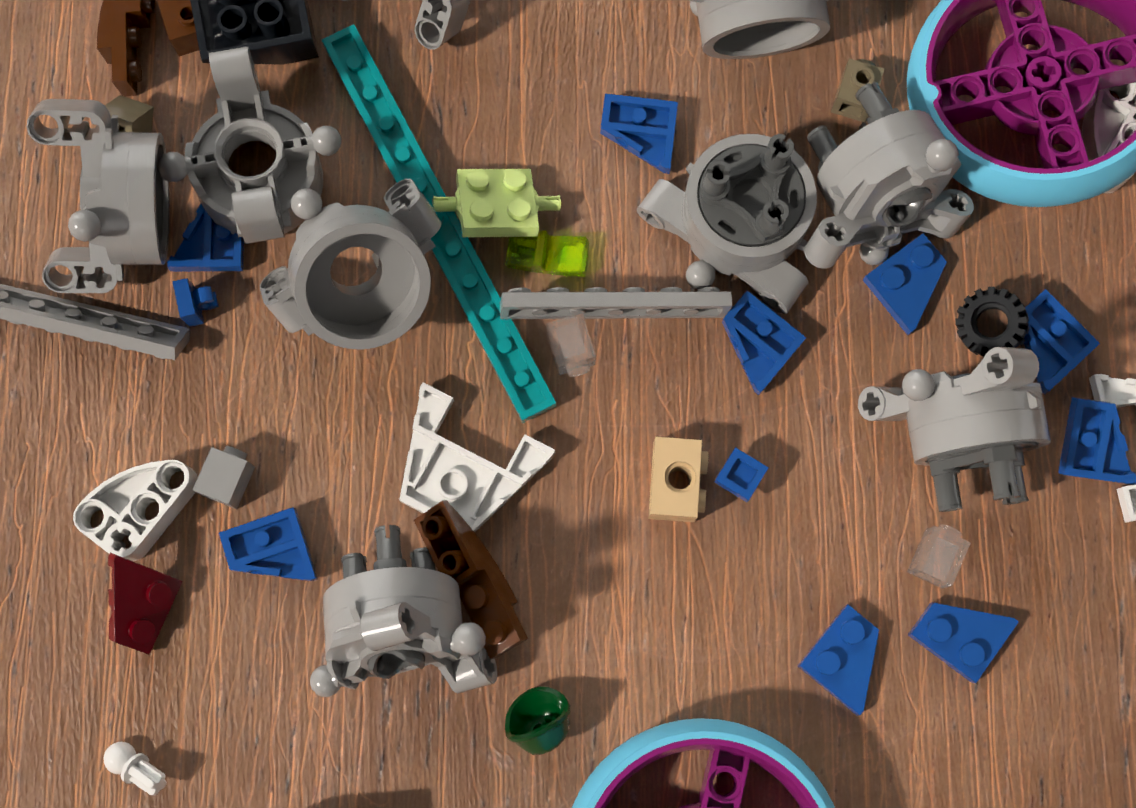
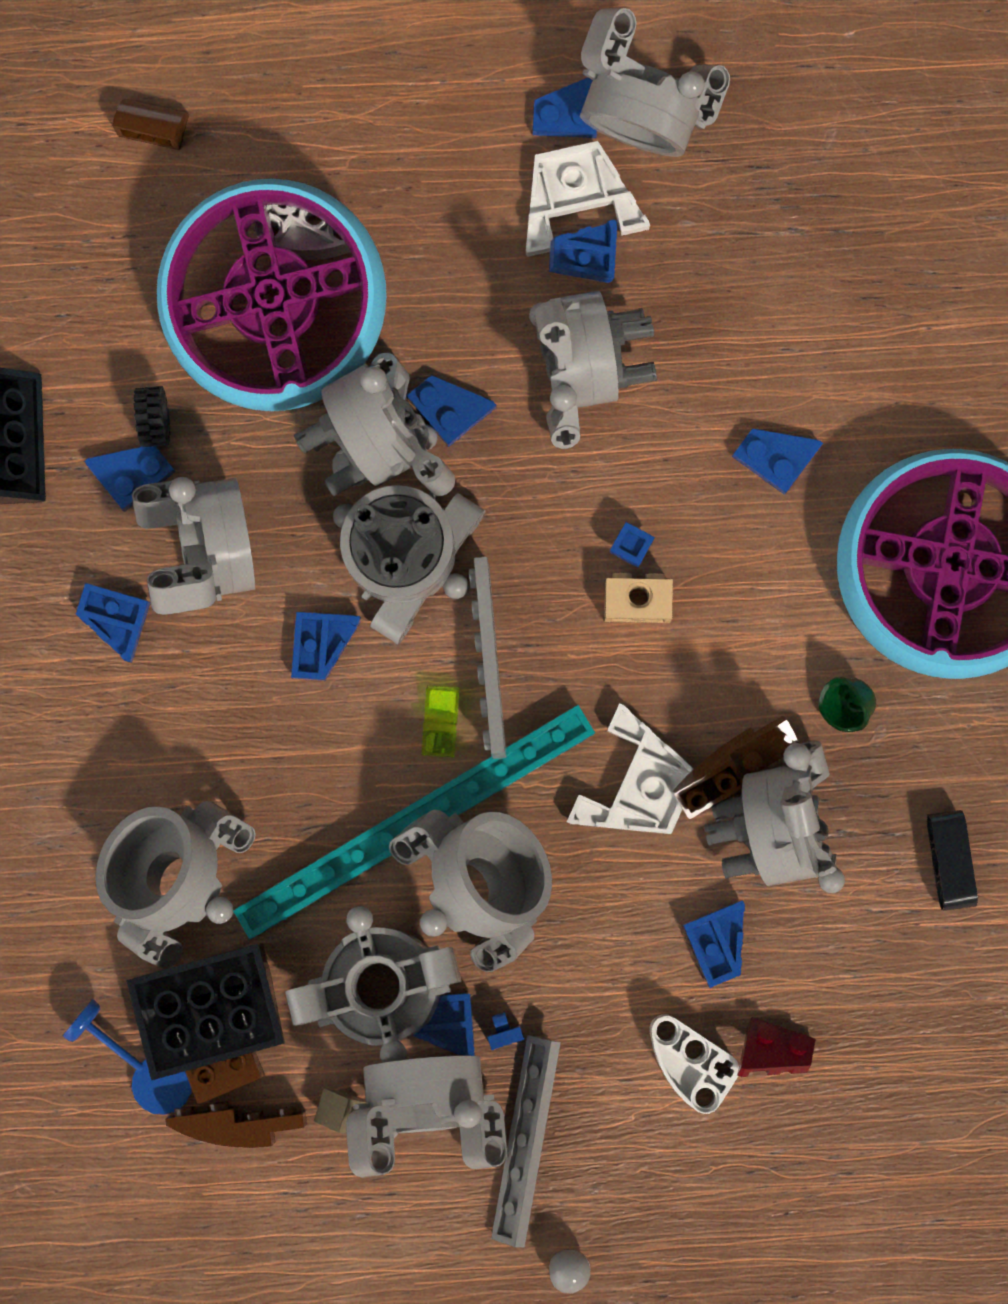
camera: 90 degrees left, 5 degrees up
white axle [103,742,167,795] -> none
light grey brick [192,445,255,509] -> none
yellowish green plate [433,169,561,237] -> none
clear brick [546,313,596,377] -> none
blue wing [722,291,806,395] -> none
dark tan brick [831,58,885,123] -> none
clear brick [907,524,971,589] -> none
blue wing [908,603,1019,683] -> none
black tyre [955,287,1029,358] -> none
blue wing [1024,289,1100,394] -> none

